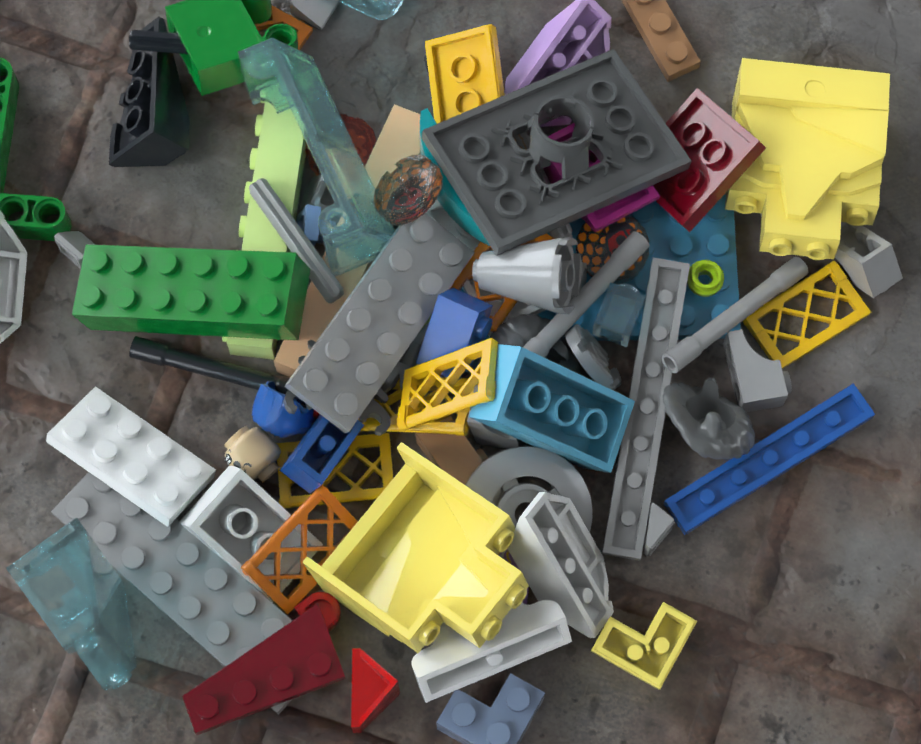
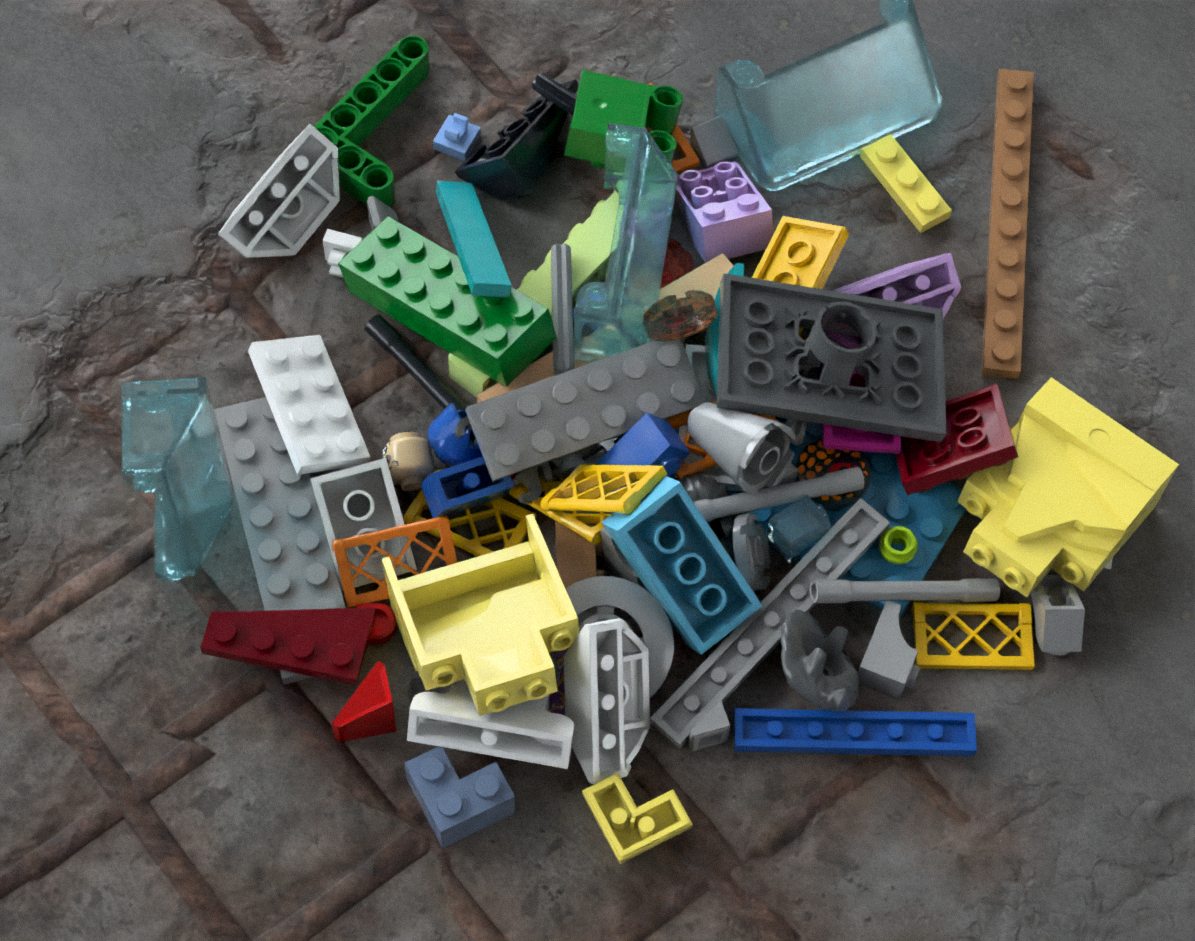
camera: 30 degrees right, 10 degrees down
none -> white tile [323,229,362,278]
none -> light blue tile [433,113,481,161]
none -> teal tile [435,181,511,297]
none -> lavender slope [669,161,774,263]

